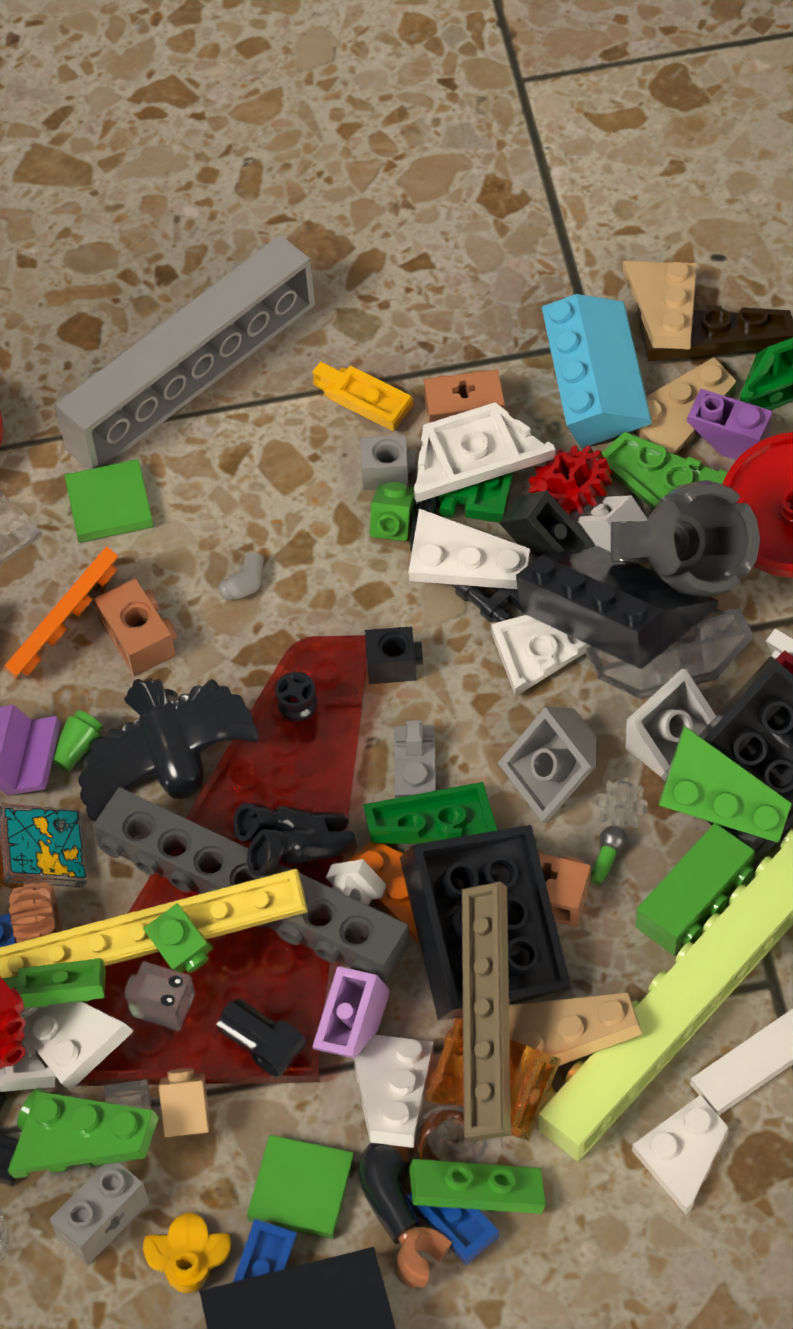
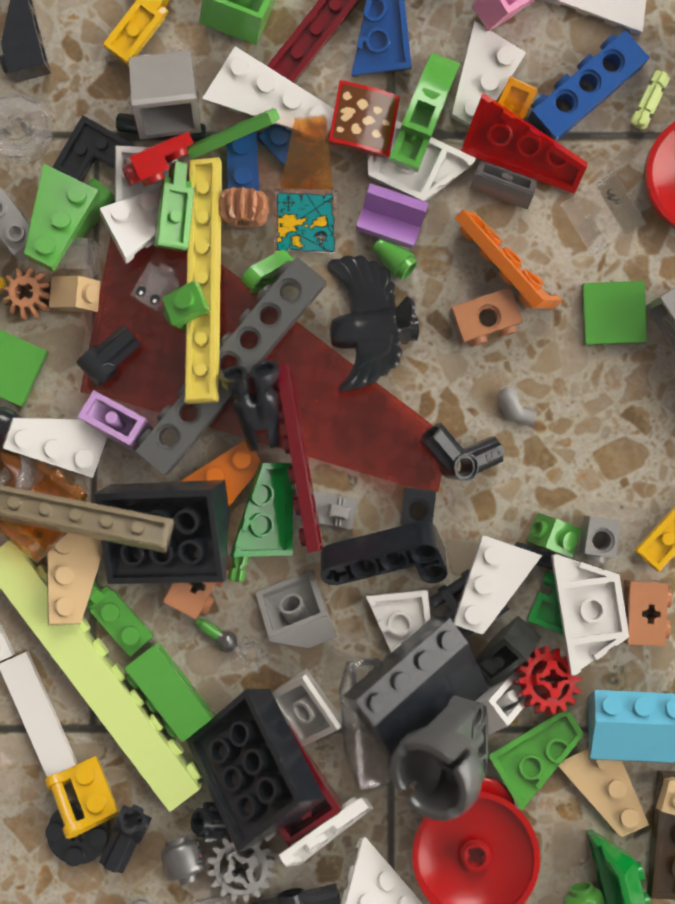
camera: 100 degrees right, 30 degrees up
black wheel [275,671,317,722] -> none
white tile [326,859,386,905] -> none
bright green wing [658,725,792,843] -> none
medium lavender slope [687,389,773,460] -> none
none -> nougat gear [0,267,51,320]
none -> bright green hinge [87,580,155,657]
none -> bright green beam [241,250,294,293]
none -> dark red plate [273,363,324,553]
none -> black beam [320,521,448,585]
none -> black piece [420,423,505,481]

